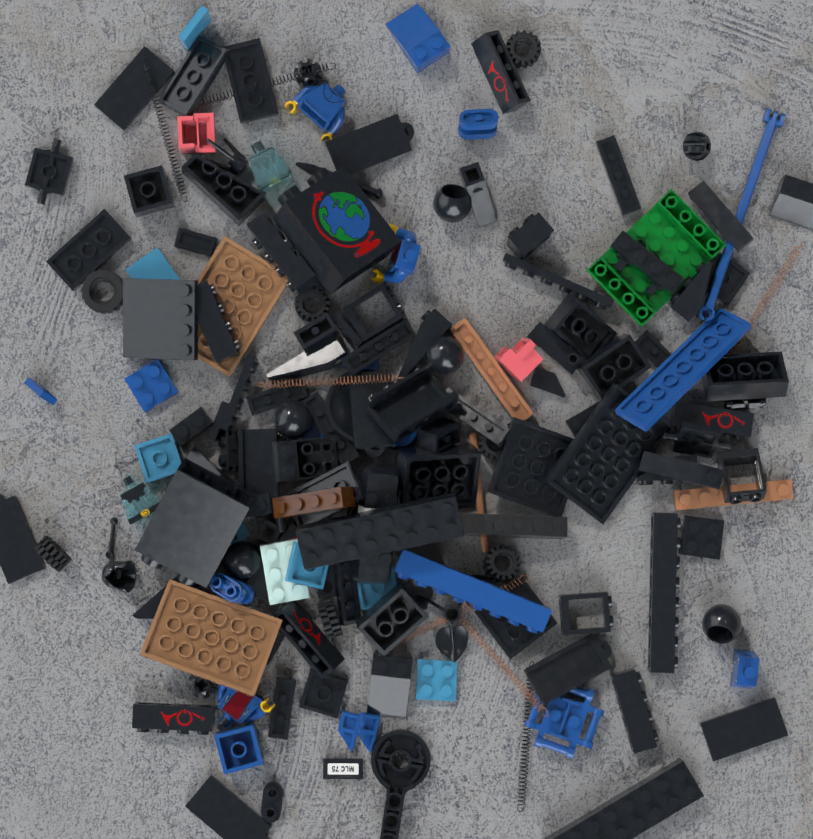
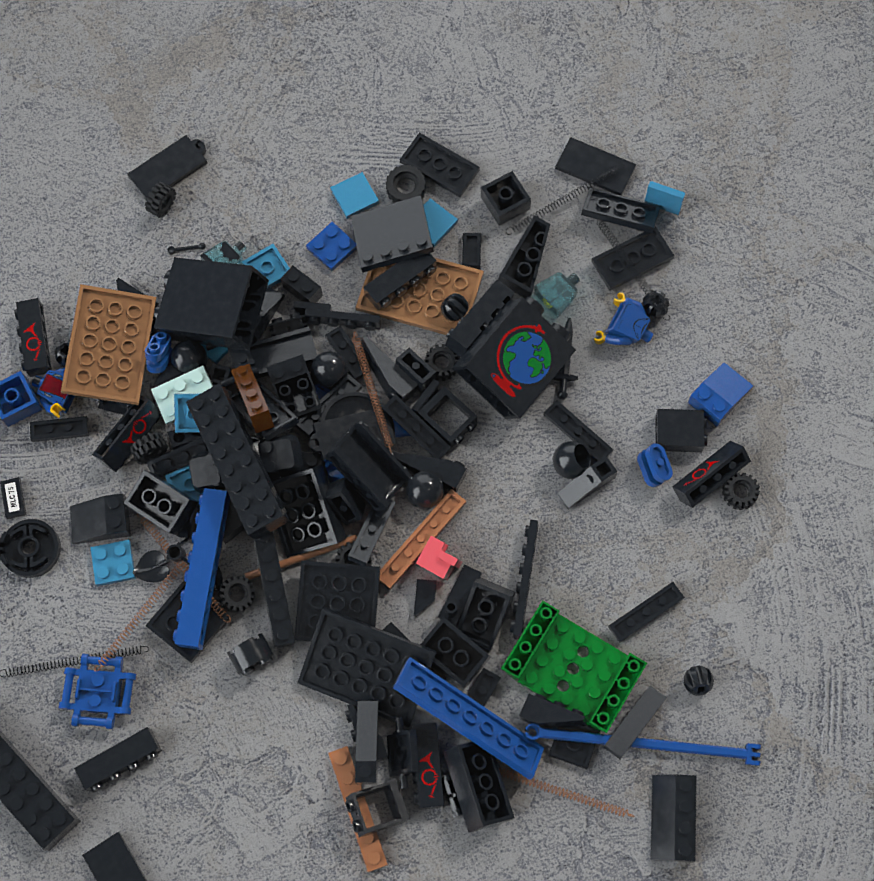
camera: 85 degrees right, 15 degrees down
blue tile [24,378,57,405] -> none
black plate [25,138,74,205] -> none
black hair [102,560,137,593] -> none
coral plate [177,113,216,154] -> none
black plant [205,138,248,175] -> none
black tile [299,668,348,718] -> none
black piece [324,114,414,175] -> none
blue tile [338,710,360,751] -> none
blue tile [356,712,381,752] -> none
blue torso [370,223,421,284] -> none
black brick [506,212,554,260] -> none
black piece [524,633,612,705] -> none
black window [558,591,614,635] -> none
black hinge [610,230,684,297] -> none
black brick [648,513,681,673] -> none
black plate [679,515,724,560] -> none
black helmet [702,604,742,644] -> none
blue torso [730,649,759,689] -> none
none -> black brick [227,633,274,676]
none -> dark azure tile [330,172,379,219]
none -> black piece [440,293,469,322]
none -> black plate [543,400,614,462]
none -> black brick [655,409,708,453]

